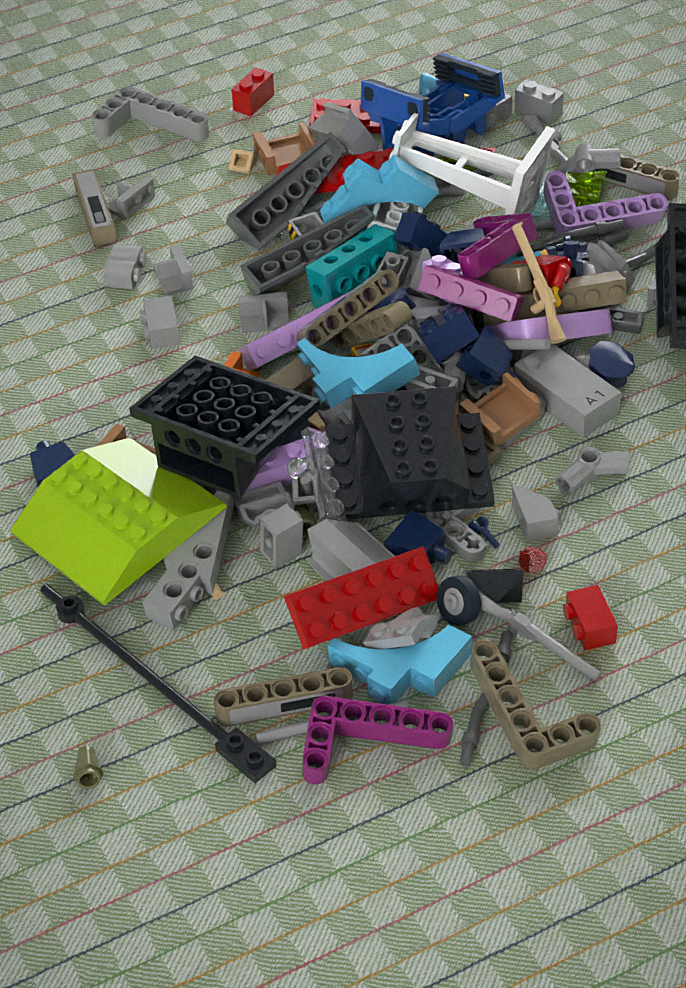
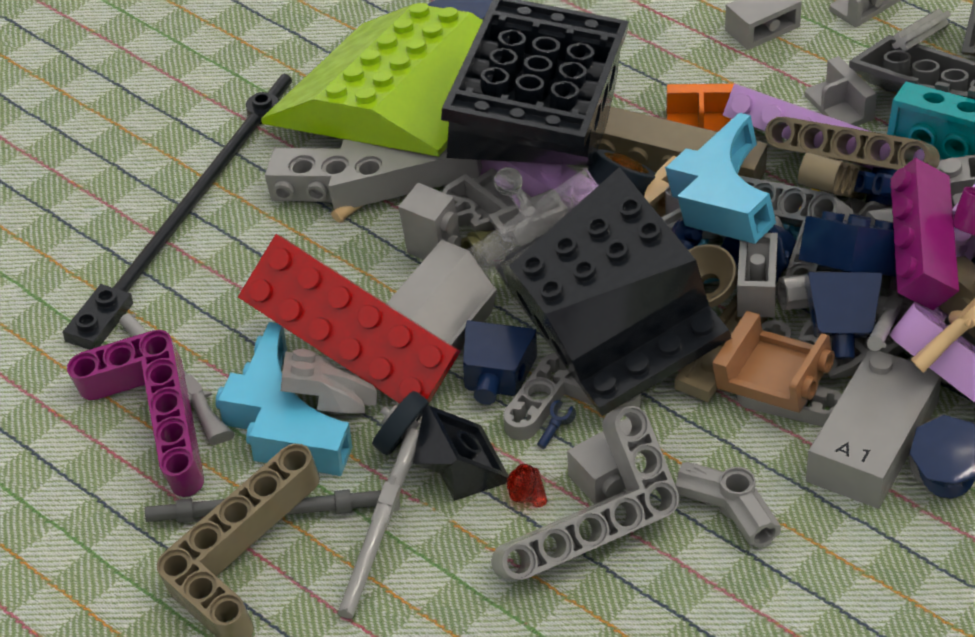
camera: 70 degrees right, 0 degrees up
olive cone [73,746,103,789] -> none
dark tan beam [214,667,353,727] -> none
red brick [563,585,618,651] -> none
none -> light grey beam [491,406,679,580]
none -> light grey axle [892,8,951,52]

